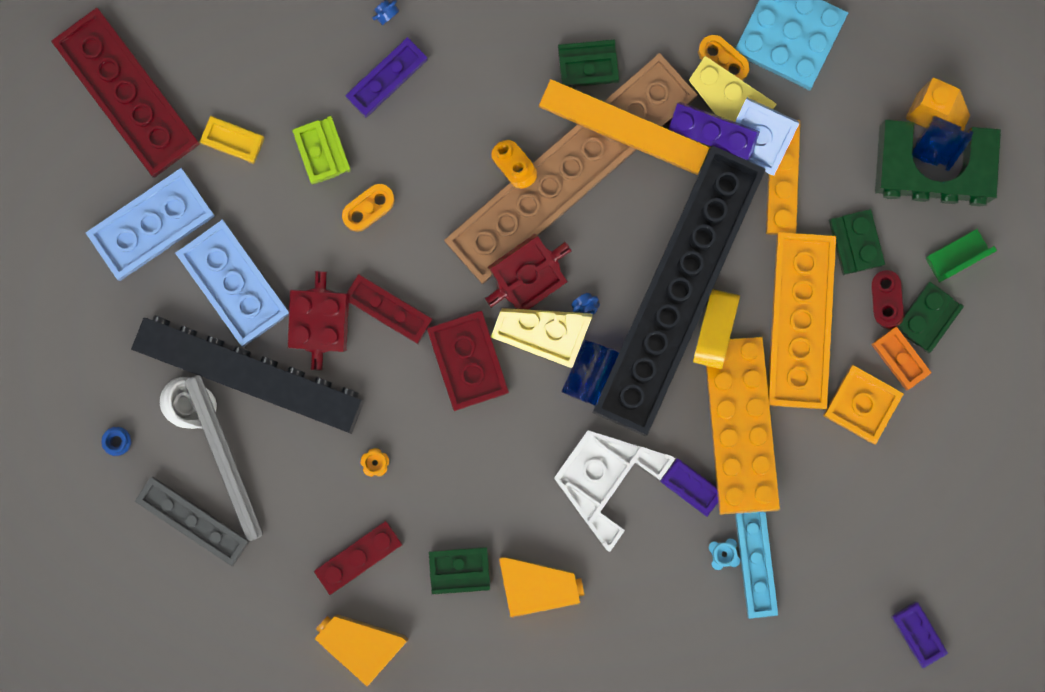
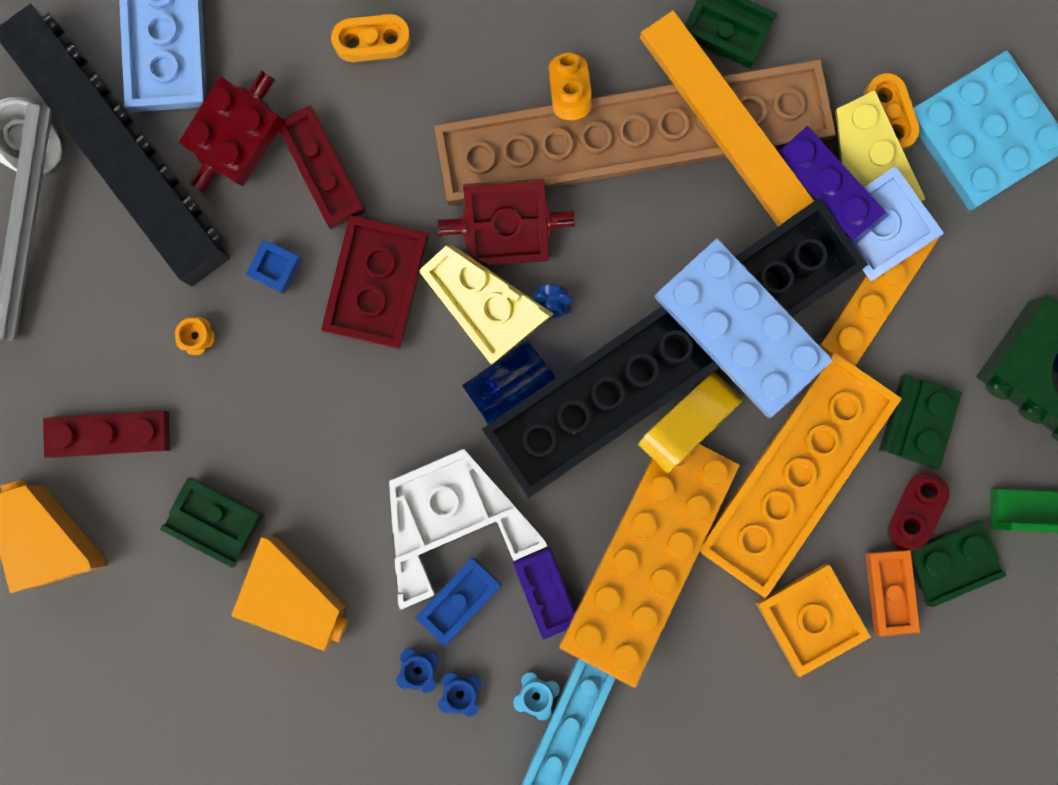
camera: 30 degrees right, 0 degrees up
none -> blue plate [245,239,302,294]
none -> blue plate [396,648,440,693]
none -> blue plate [416,557,502,646]
none -> blue plate [438,672,482,717]
none -> light blue plate [654,238,833,418]

